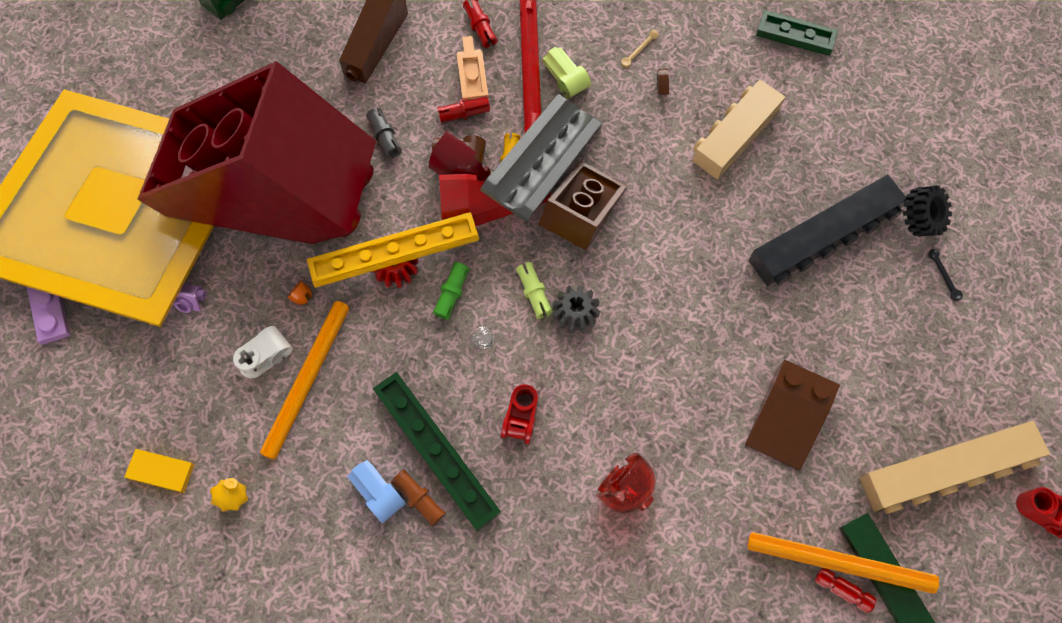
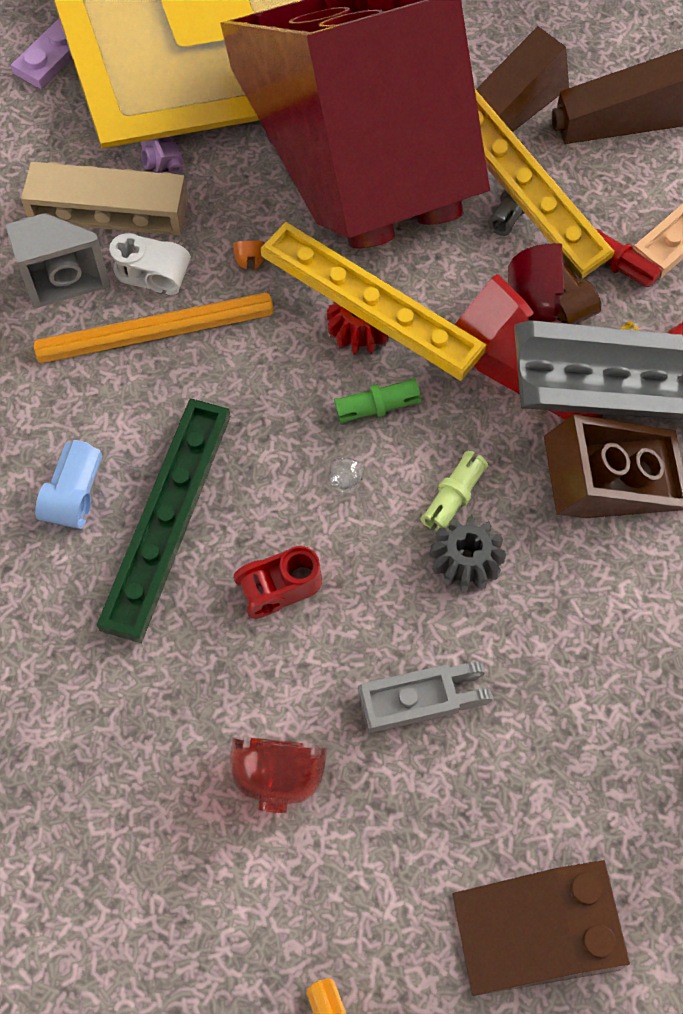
camera: 55 degrees right, 5 degrees down
dark orange pin [390,469,446,526] -> none
none -> light grey slope [5,213,111,309]
none -> tan brick [21,162,188,236]
none -> light grey hinge [358,661,494,734]
none -> yellow tile [475,89,614,280]
none -> reddish brown slope [476,26,569,132]

